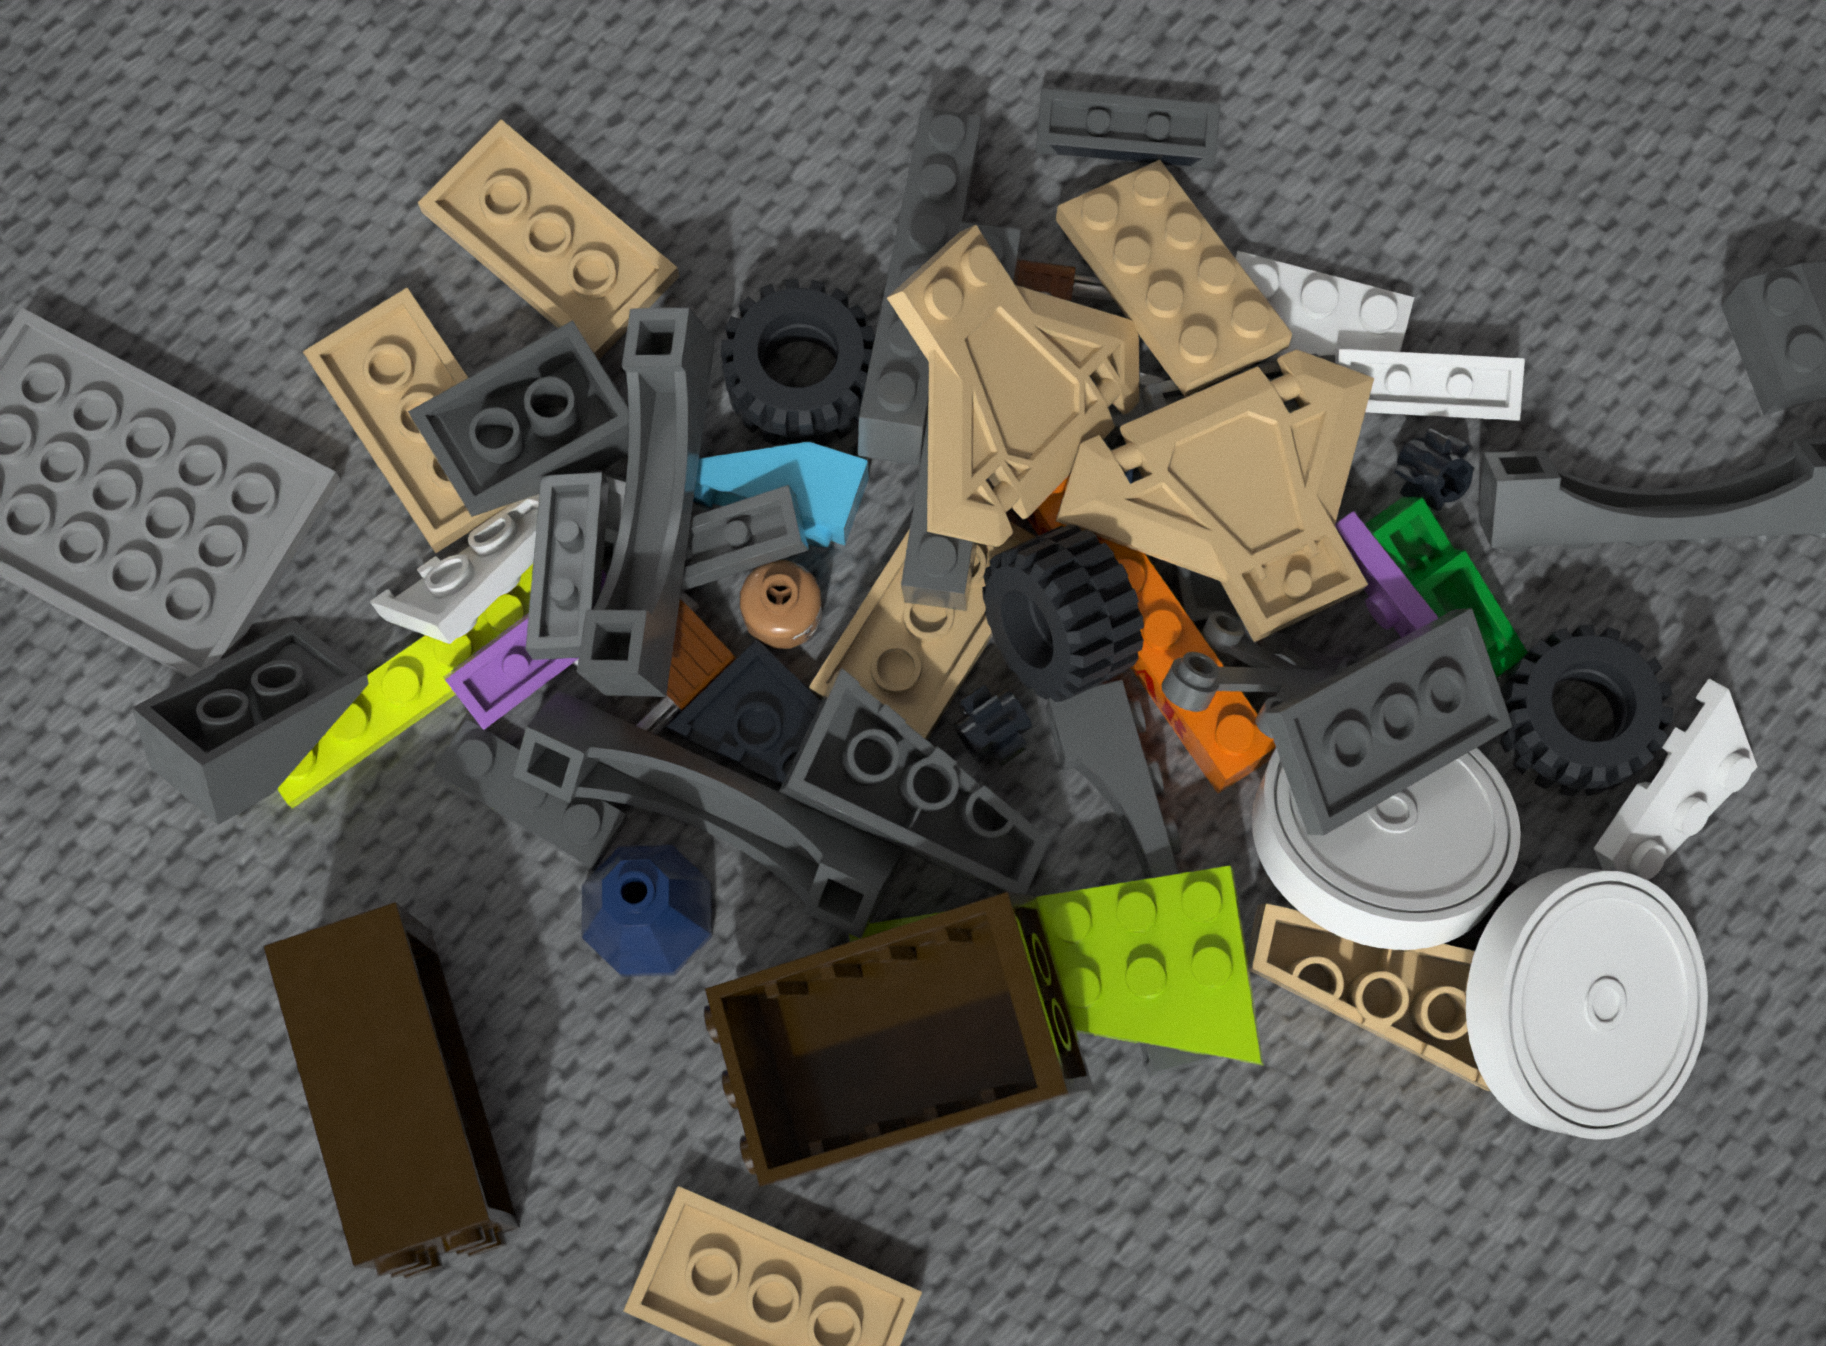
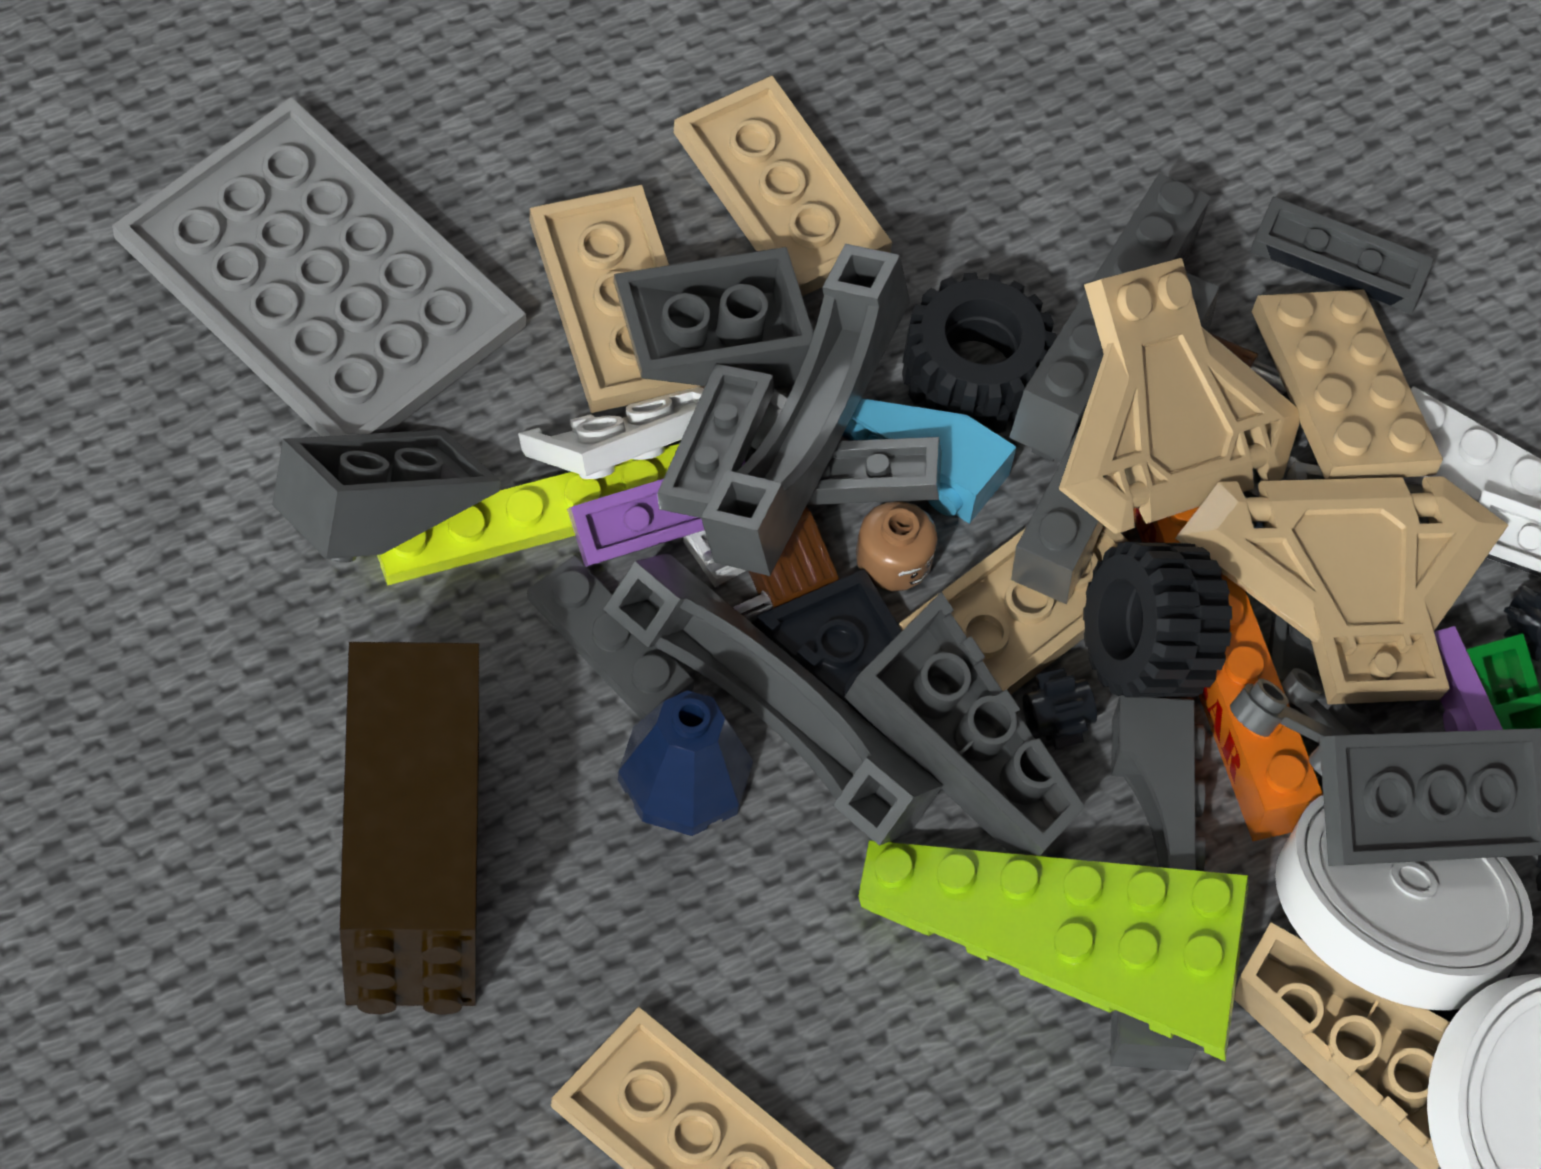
camera: 10 degrees right, 15 degrees down
dark brown container [704,892,1093,1187] -> none

